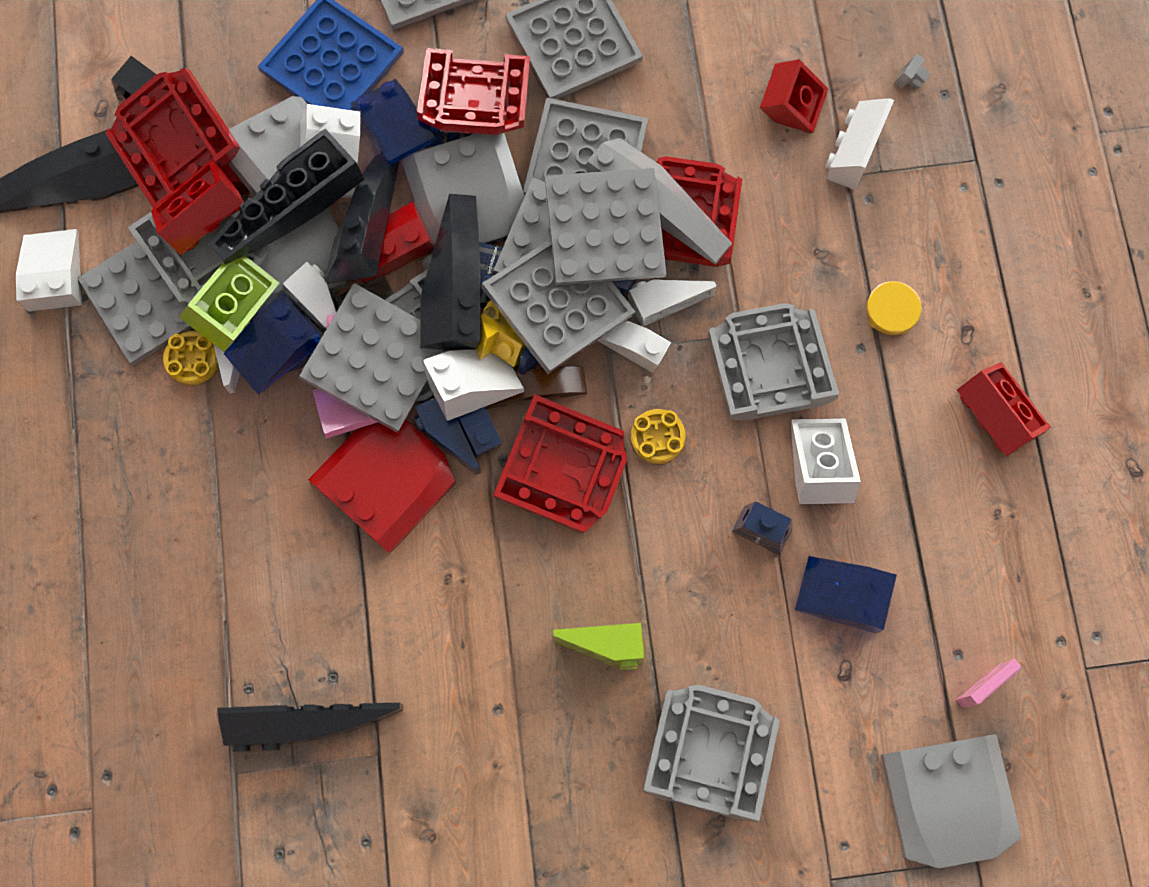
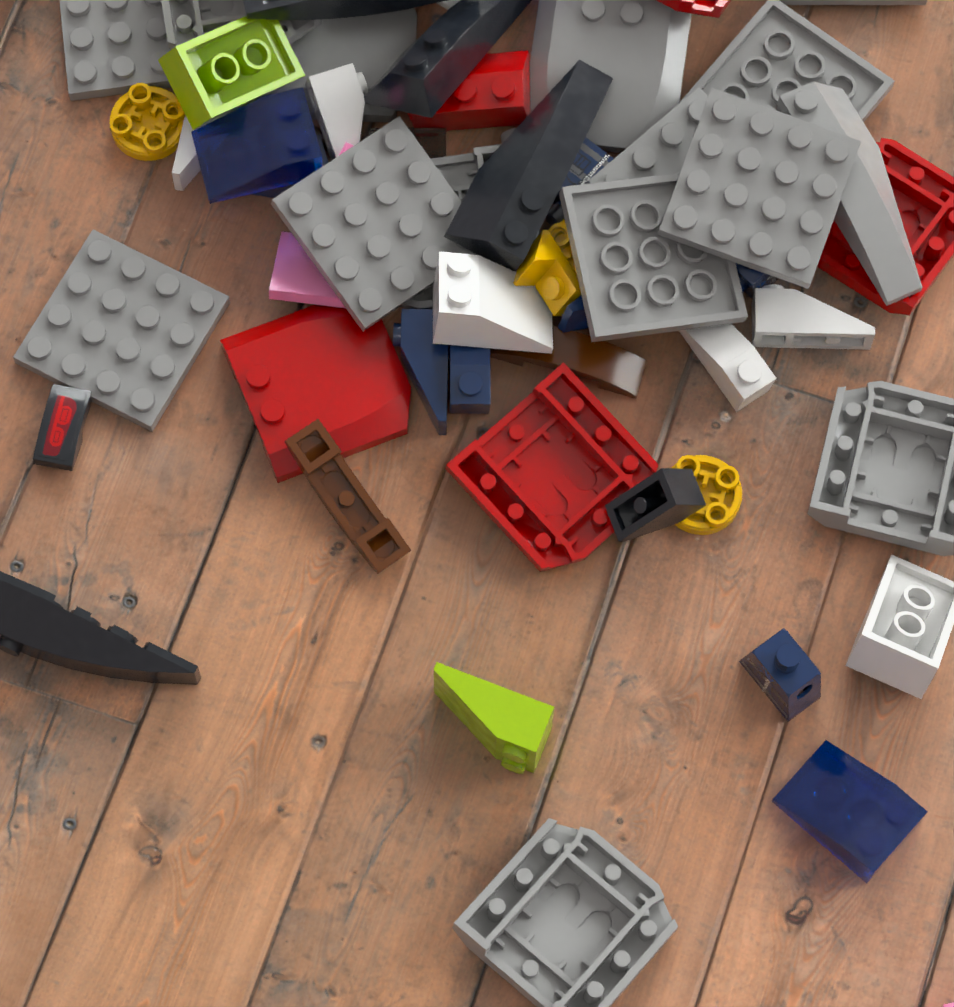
camera: 25 degrees right, 5 degrees down
none -> light grey plate [13,229,230,432]
none -> slope [33,384,92,471]
none -> reddish brown slope [285,419,411,574]
none -> black slope [605,468,706,542]

